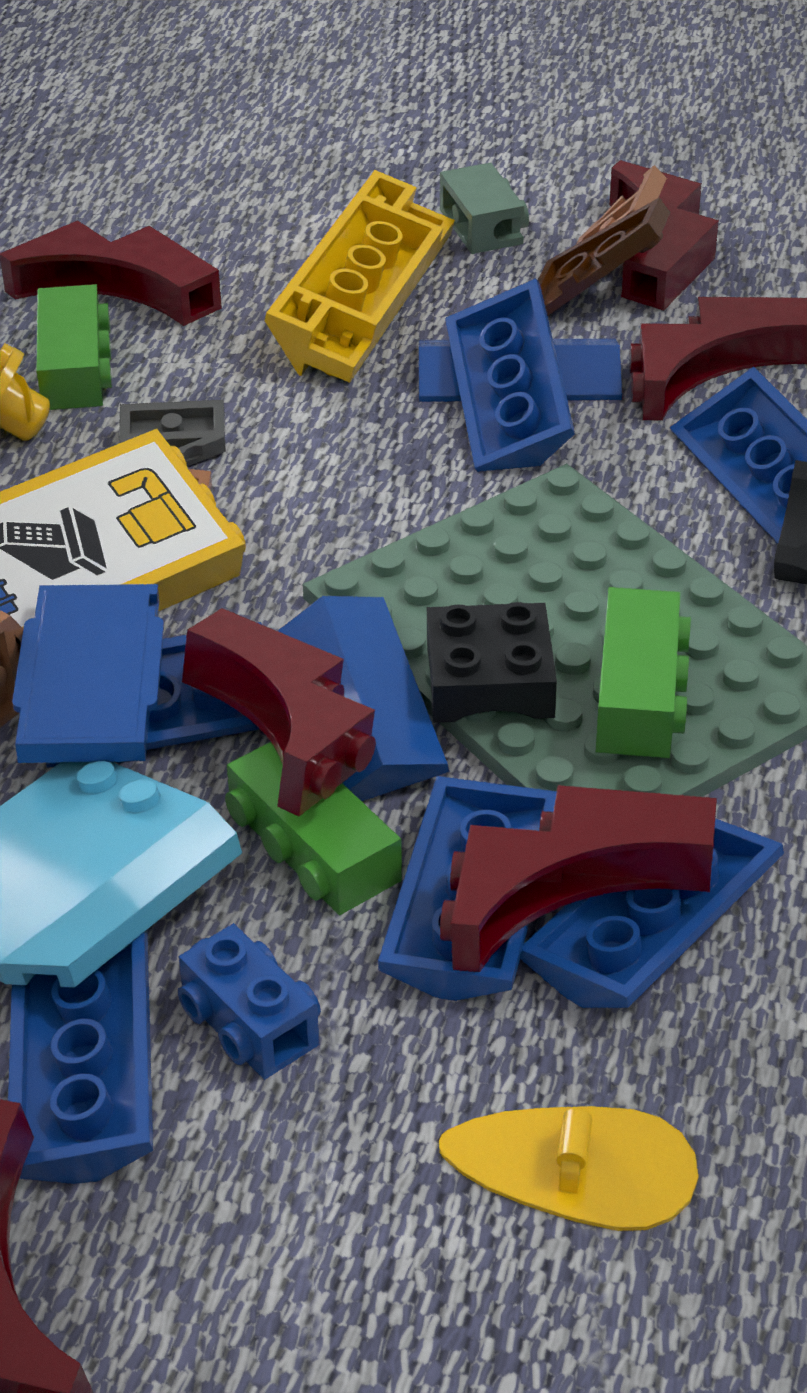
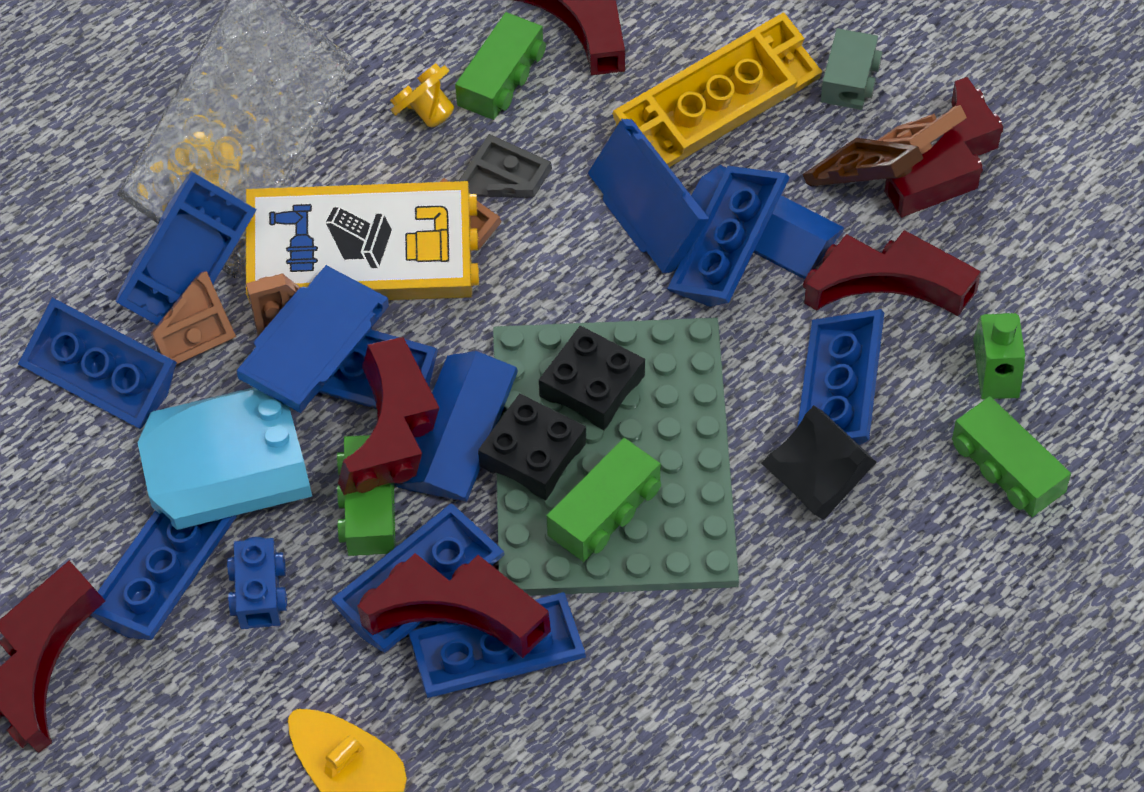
camera: 35 degrees right, 15 degrees up
none -> black brick [539,326,645,430]
none -> blue piece [588,119,709,273]

